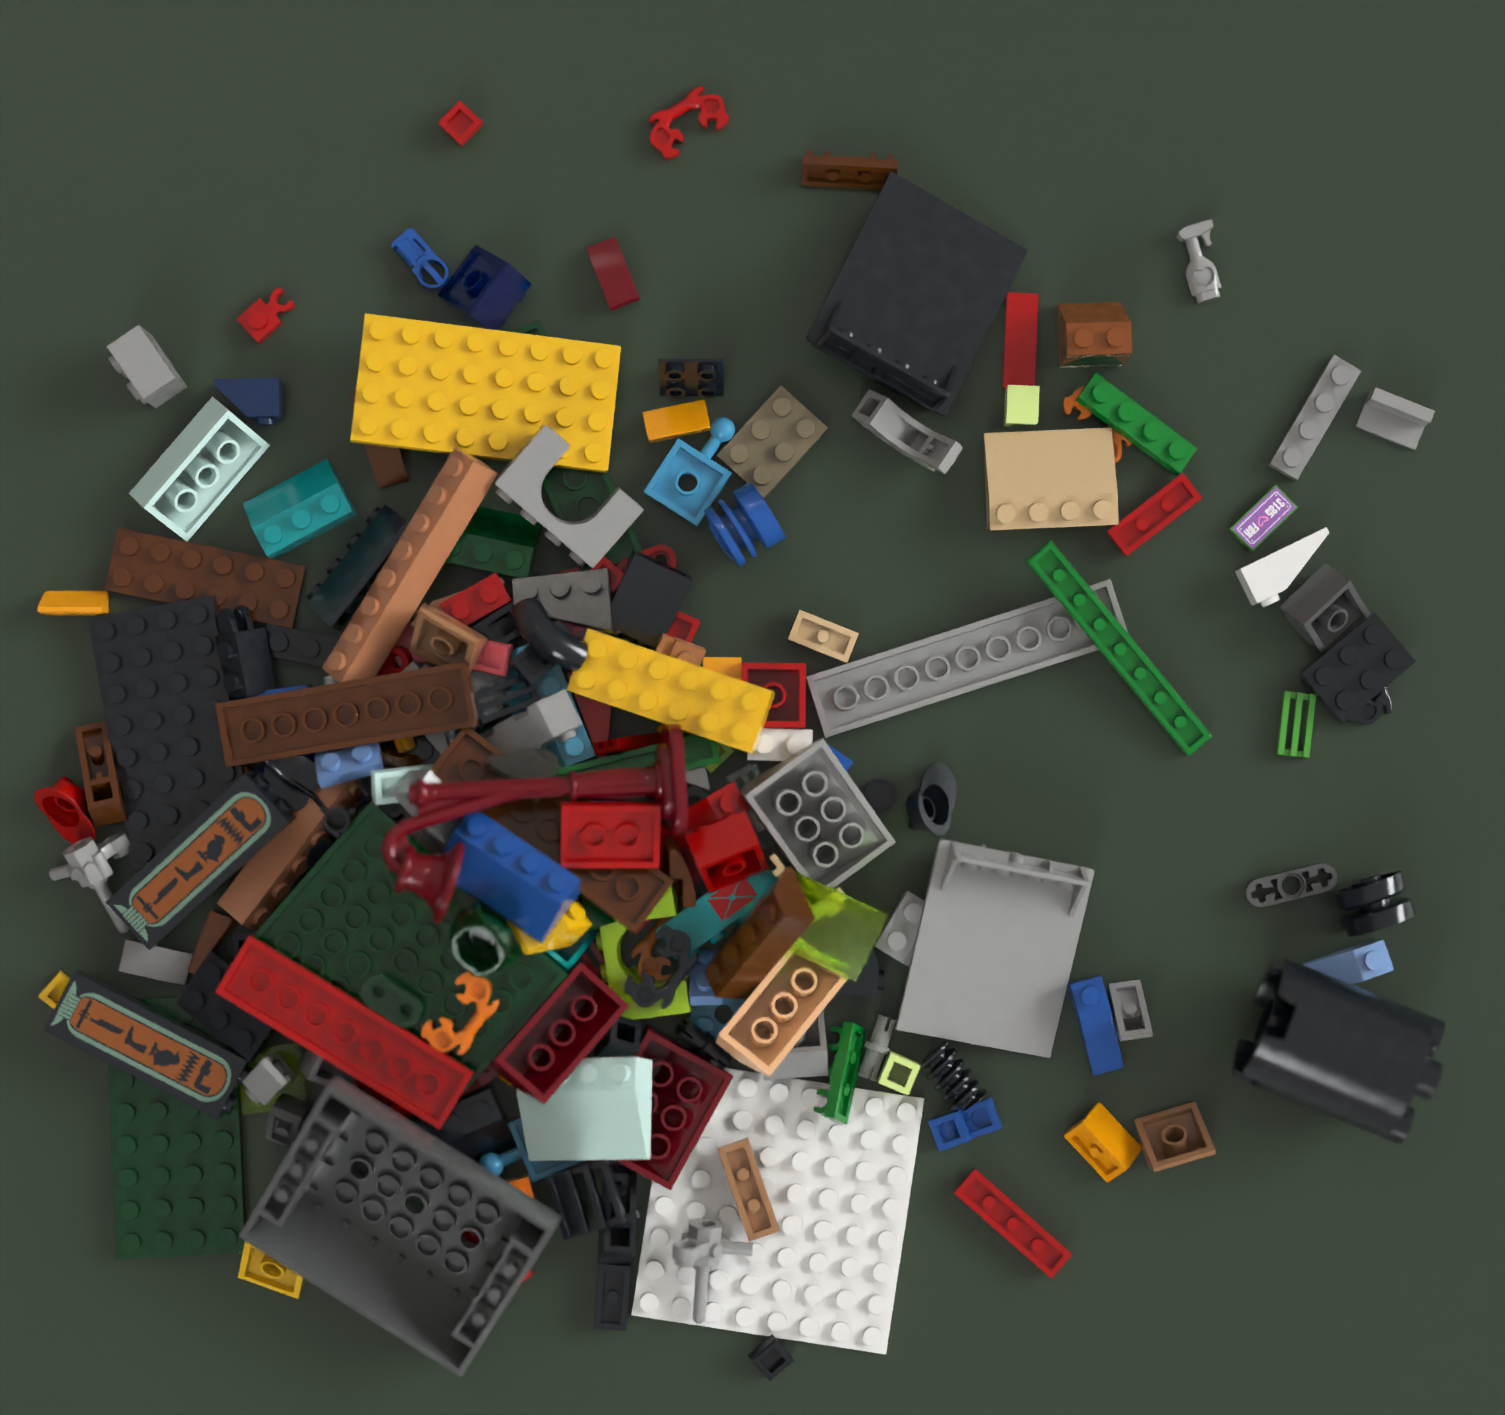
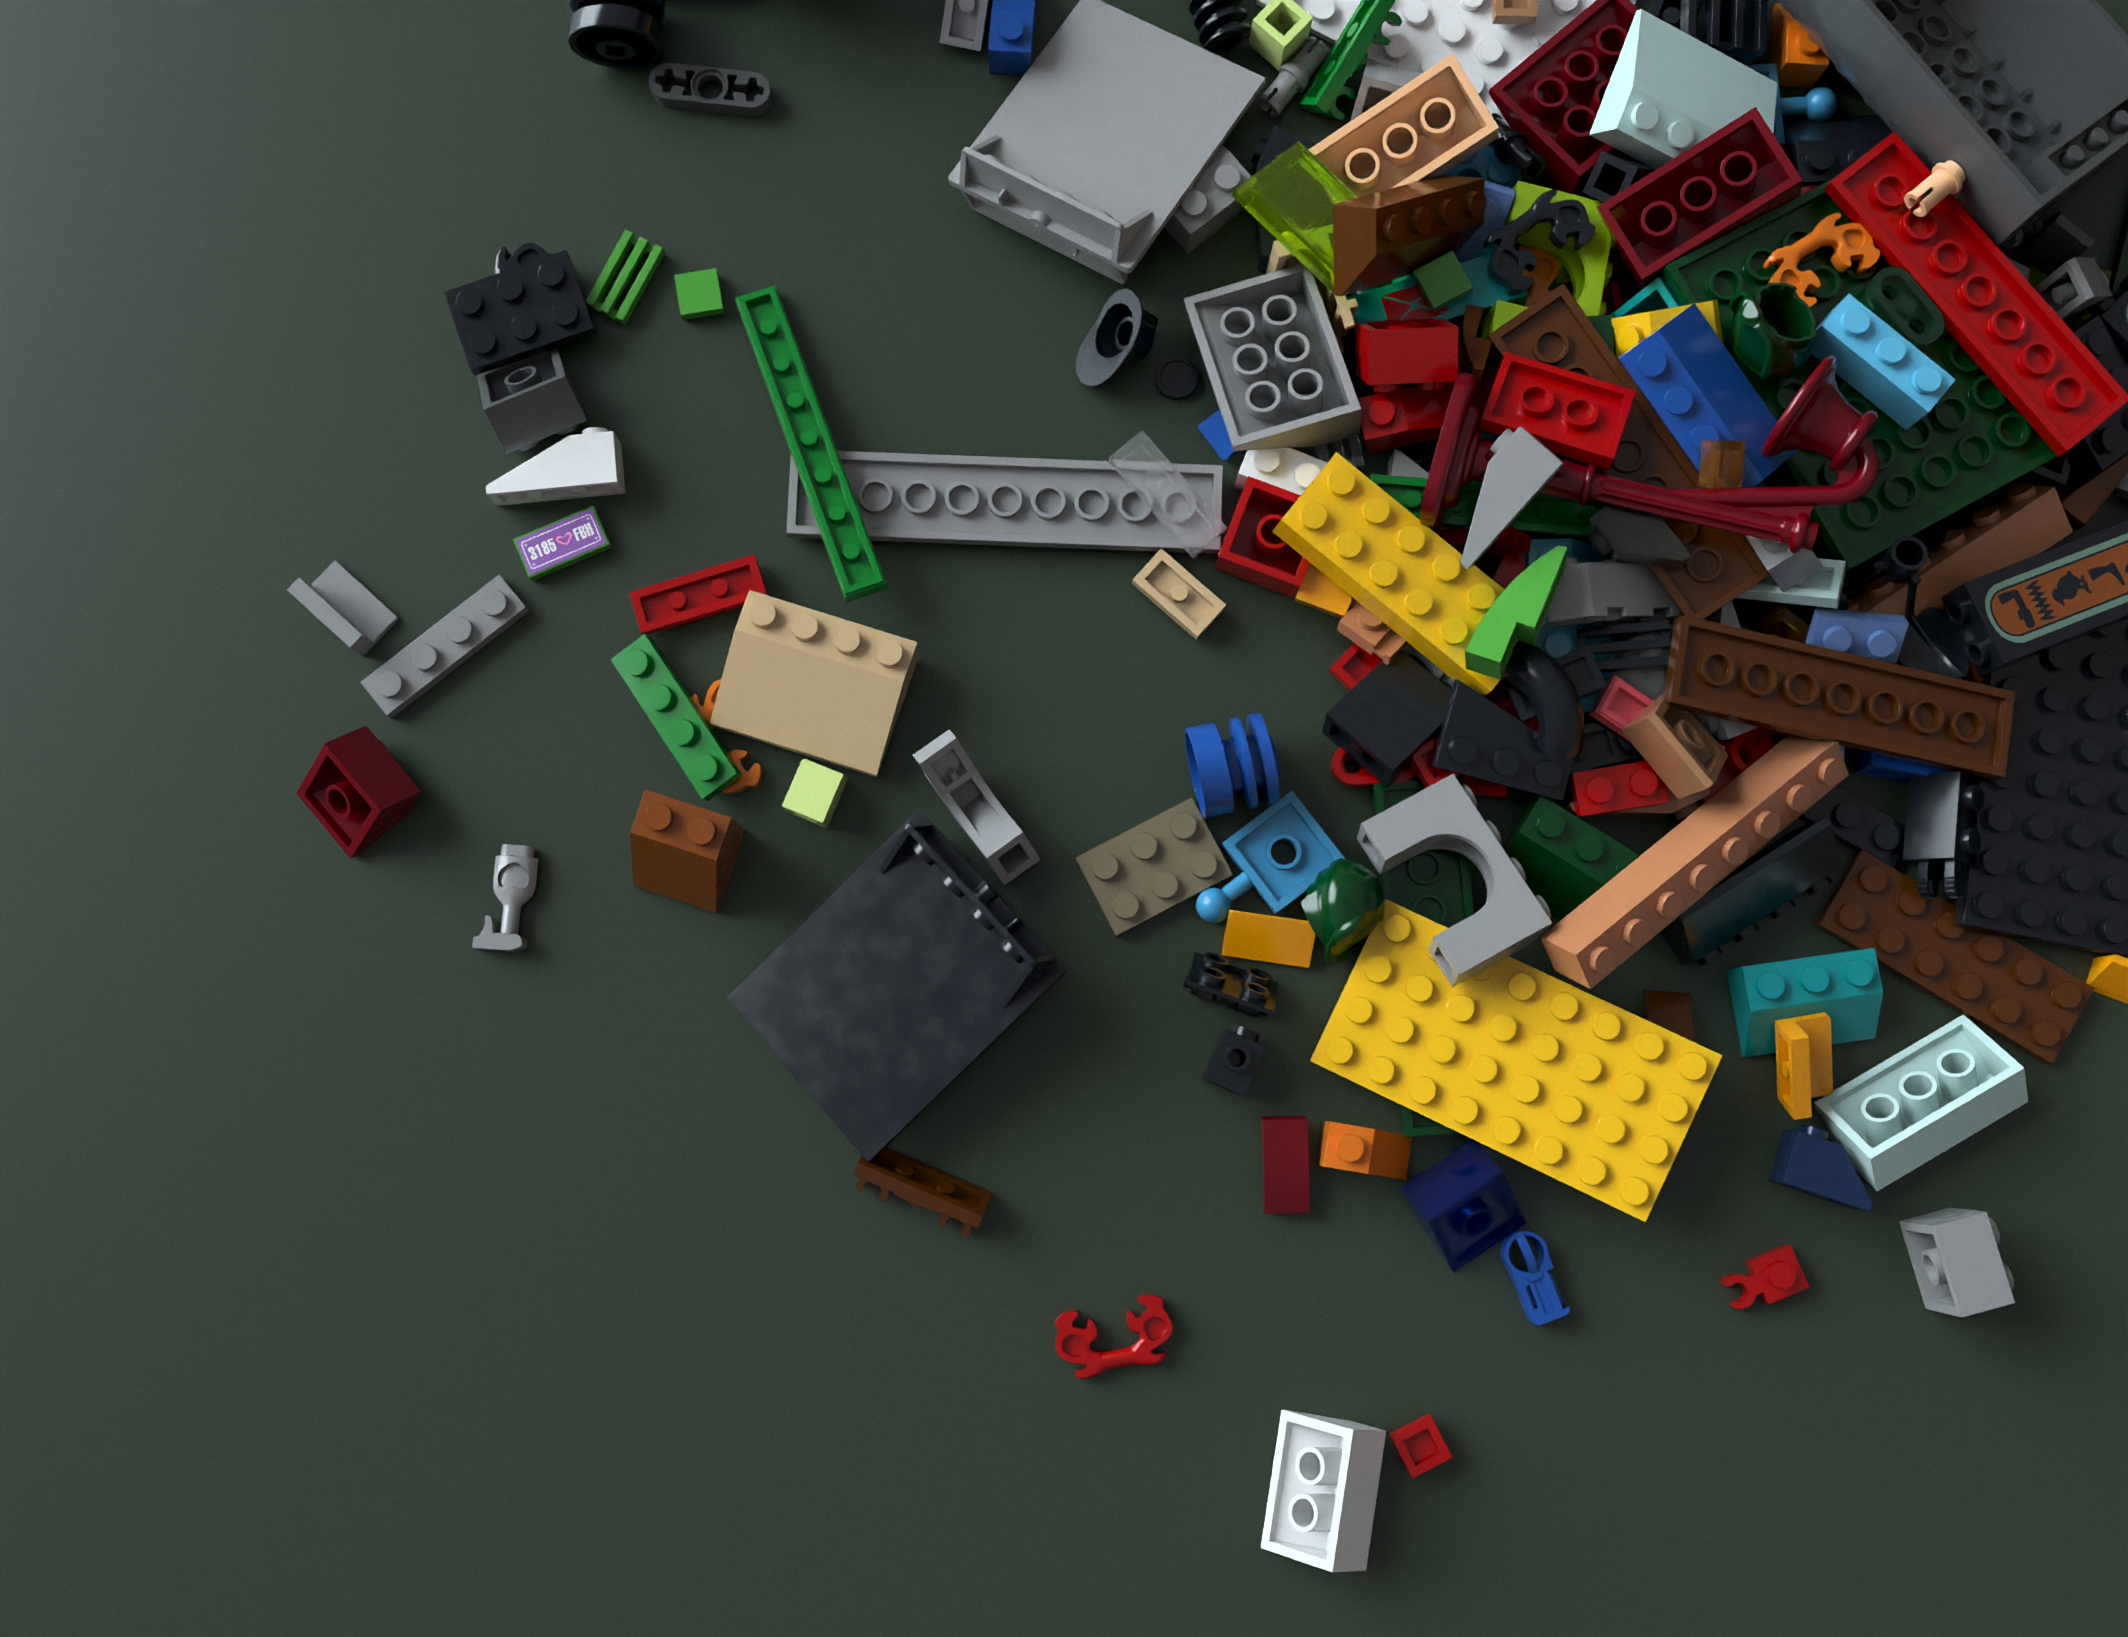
camera: 160 degrees left, 5 degrees down
red tile [1002,292,1039,389] -> none
none -> dark red slope [296,725,421,859]
none -> bright green tile [674,268,725,320]
none -> clear tile [1109,430,1227,558]
none -> black brick [1201,1024,1266,1096]
none -> white slope [1261,1410,1386,1572]
none -> dark green helmet [1301,858,1385,963]
none -> orange slope [1317,1121,1412,1180]
none -> bright green tile [1413,250,1473,313]
none -> light grey slope [1460,426,1565,569]
none -> bright green slope [1465,545,1567,680]
none -> clear orange slope [1698,439,1745,488]
none -> light orange panel [1775,1012,1833,1120]
none -> medium azure brick [1810,294,1956,430]
none -> light nougat pin [1904,160,1966,217]

